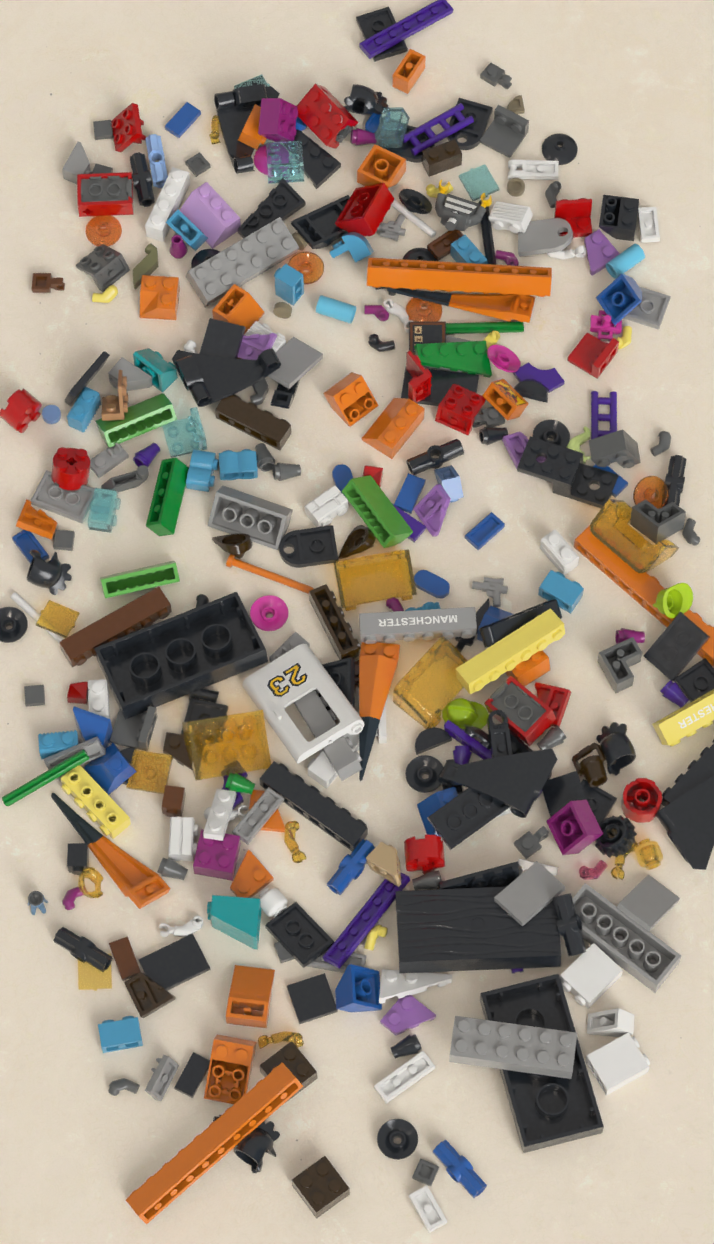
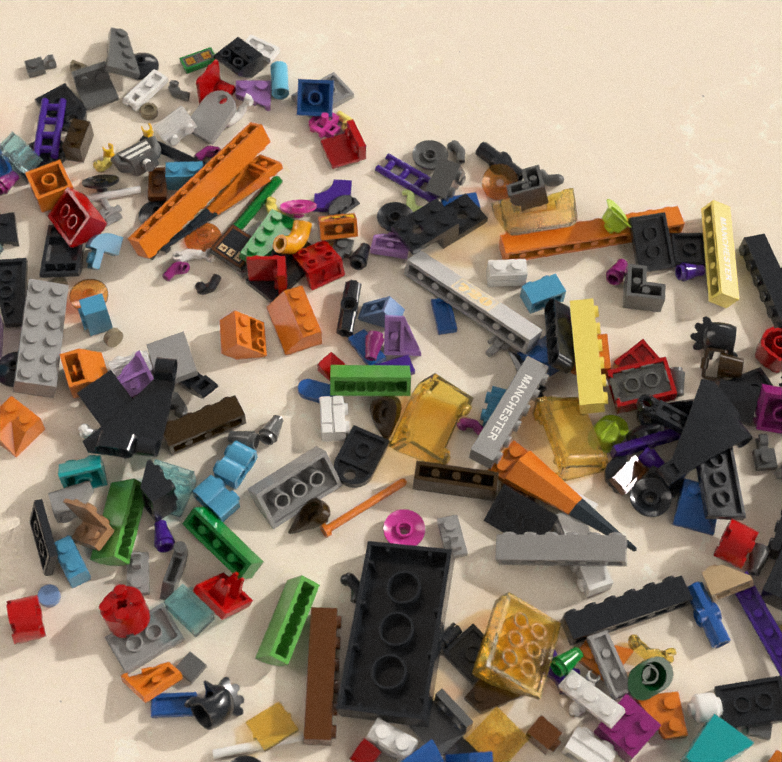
camera: 60 degrees left, 5 degrees down
white piece [242,644,364,764] -> none
medium azure pin [316,295,356,324] -> none
blue tile [414,570,450,599] -> none
clear light blue piece [459,164,499,201] -> none
none -> dark grey wing [105,27,140,79]
none -> black slope [140,459,178,523]
none -> tile [179,47,216,74]
none -> red plate [193,572,253,620]
none -> light orange cylinder [273,220,312,254]
none -> magenta cone [365,331,385,361]
none -> light grey brick [404,251,542,354]
none -> dark grey dish [412,140,448,170]
none -> tile [609,455,648,496]
none -> dark green piece [627,656,674,701]

